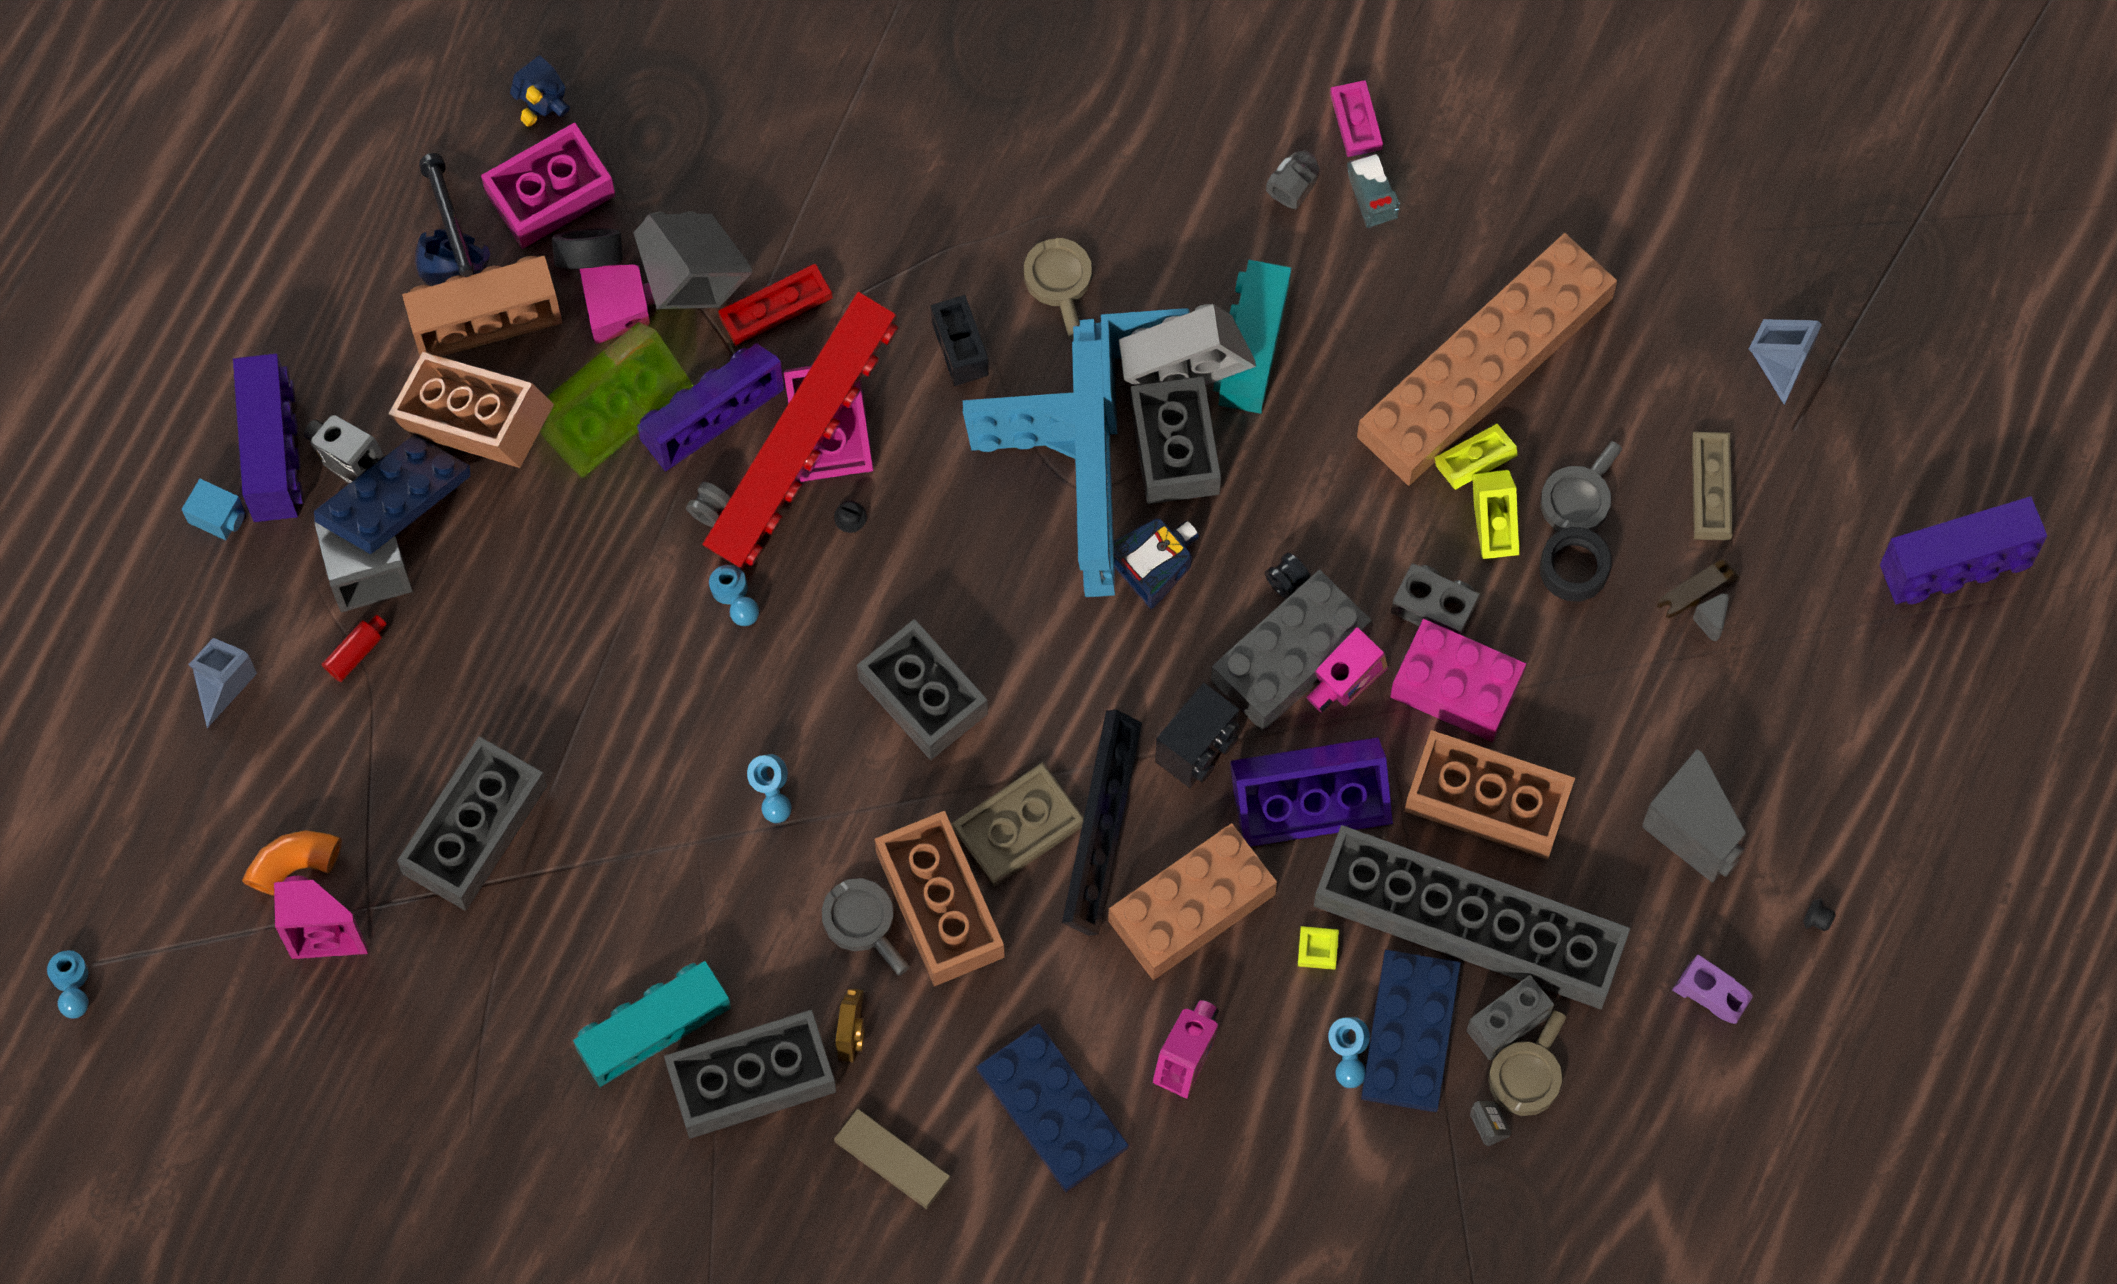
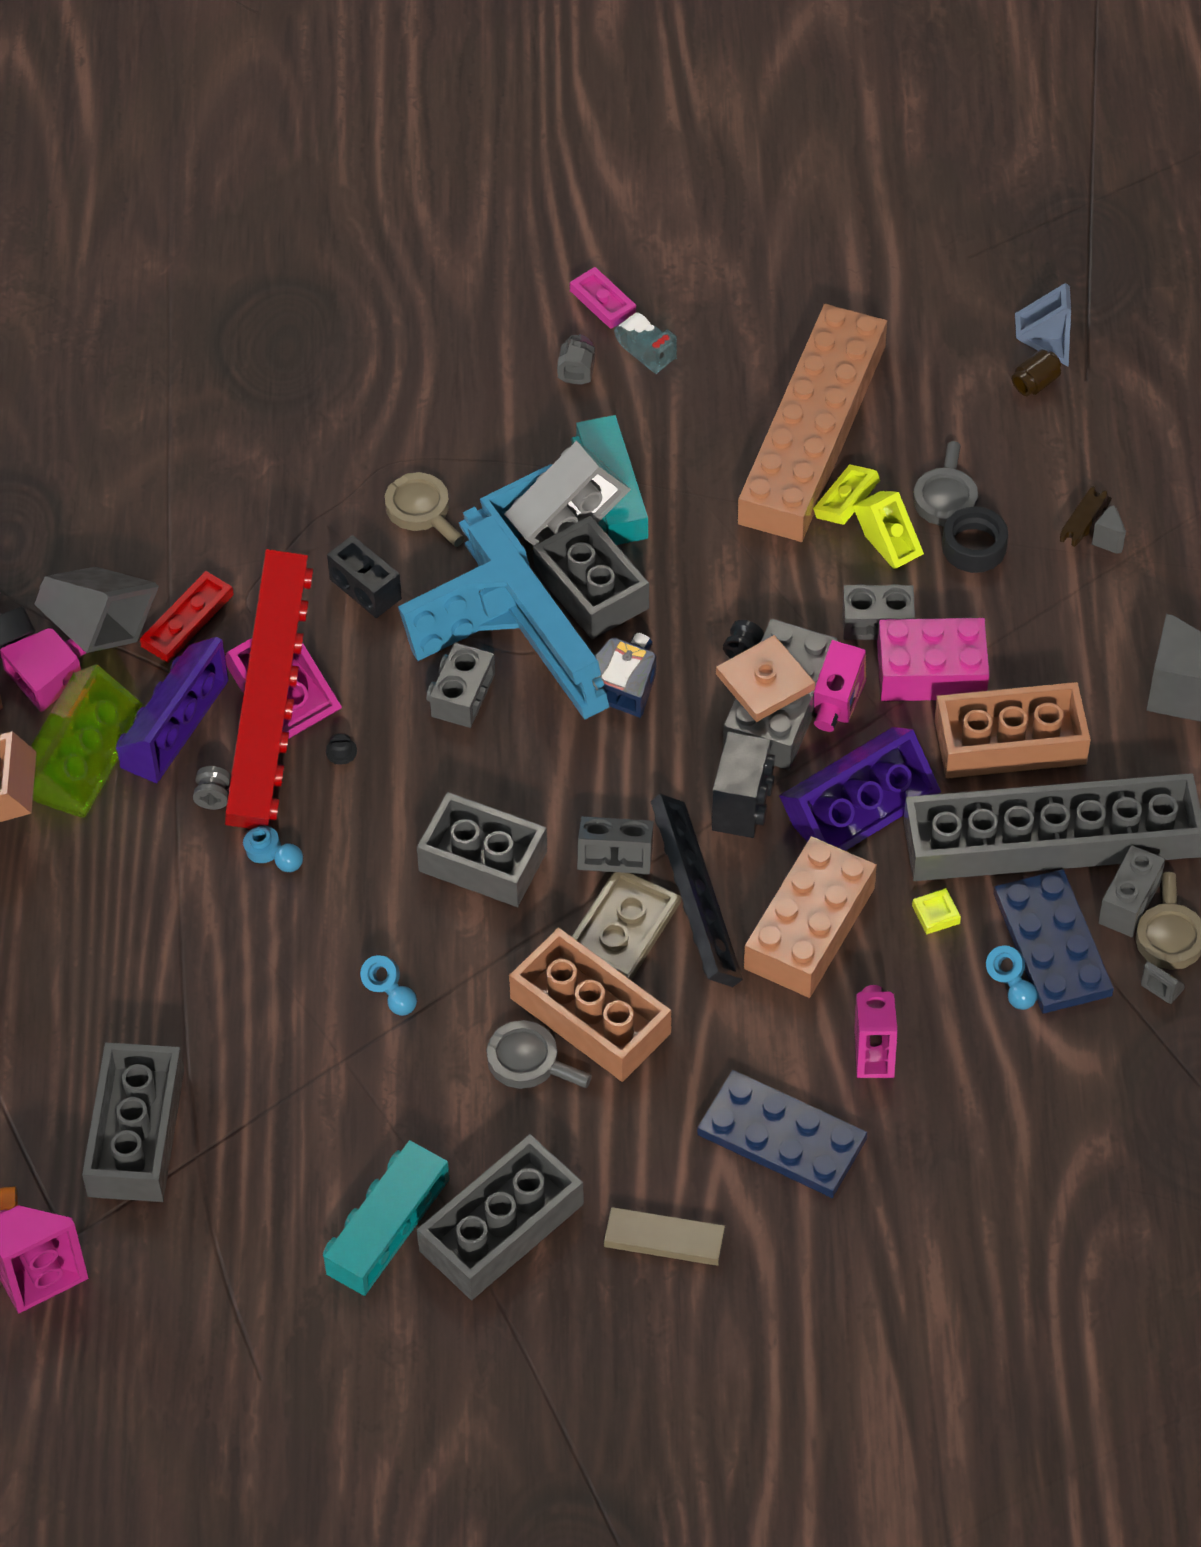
camera: 25 degrees left, 15 degrees down
pearl gold wing [836,989,865,1062] -> none
dark tan tile [1692,432,1732,540] -> none
none -> dark grey brick [426,643,495,728]
none -> dark grey brick [577,816,654,874]
none -> nougat plate [716,635,815,722]
none -> dark brown brick [1011,349,1061,397]

